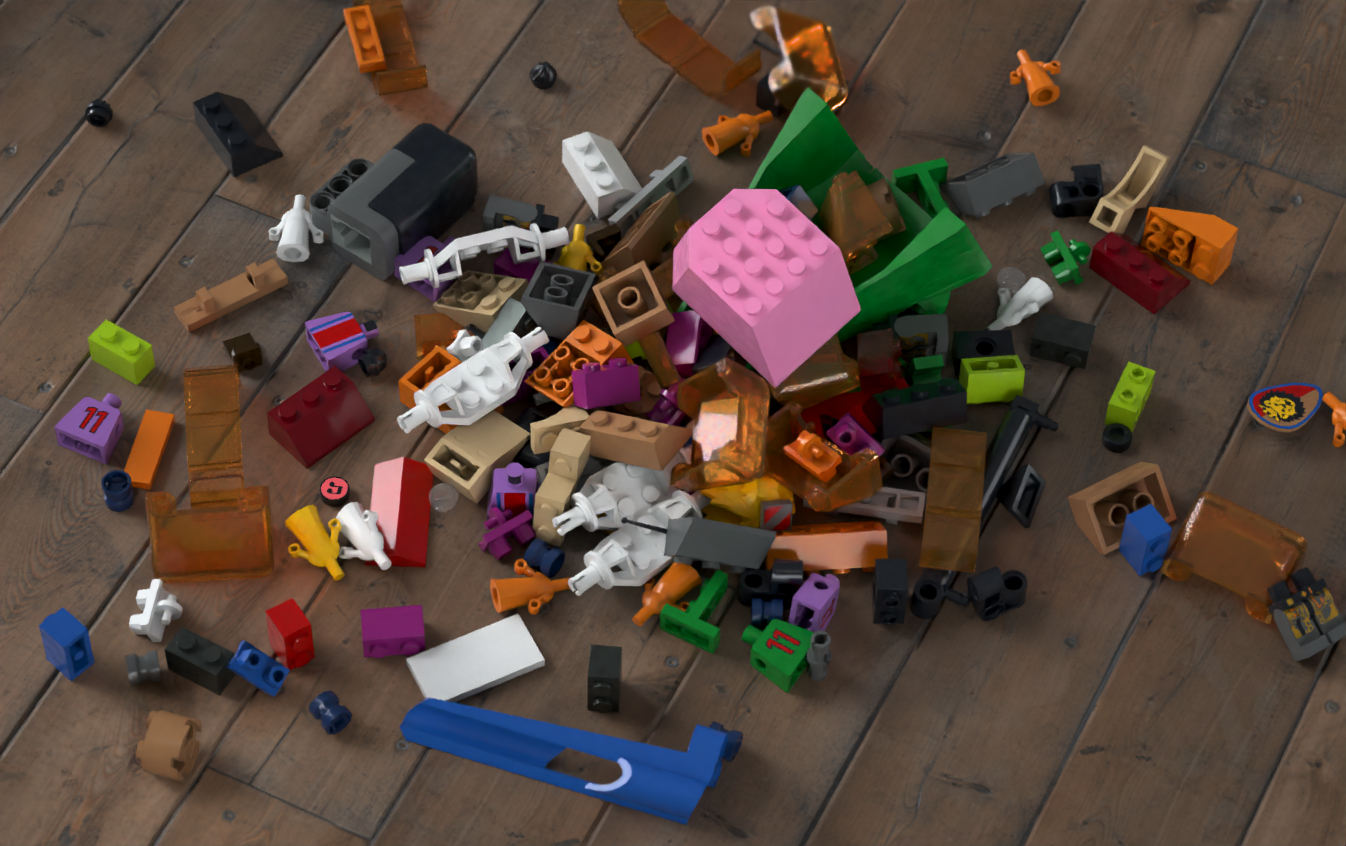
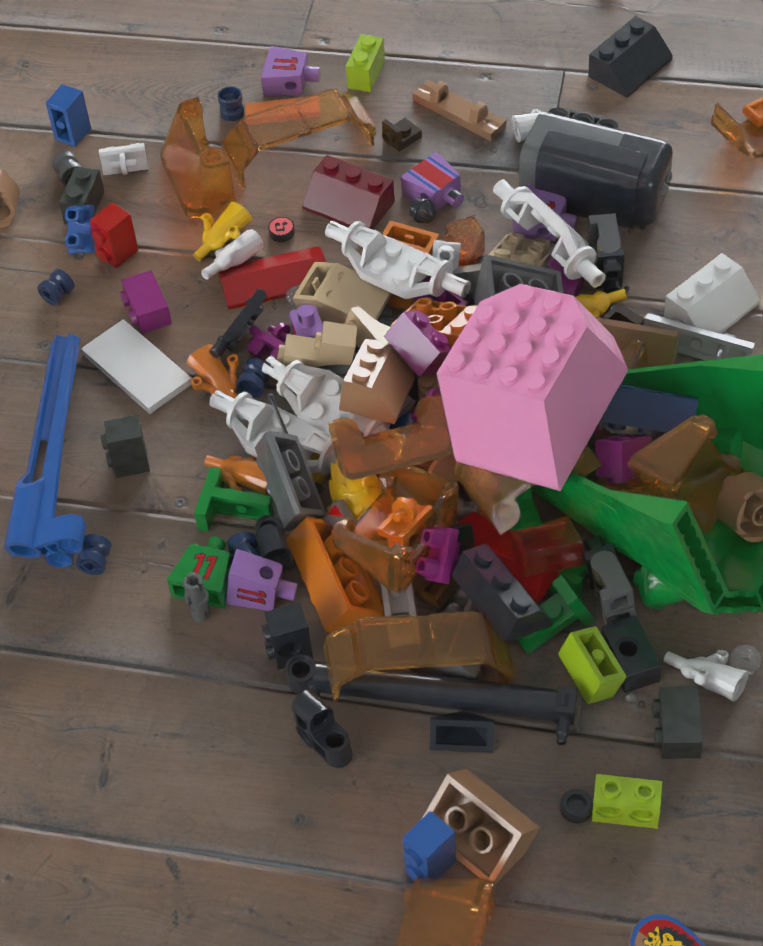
camera: 80 degrees right, 0 degrees up
none -> black plate [209,288,267,358]

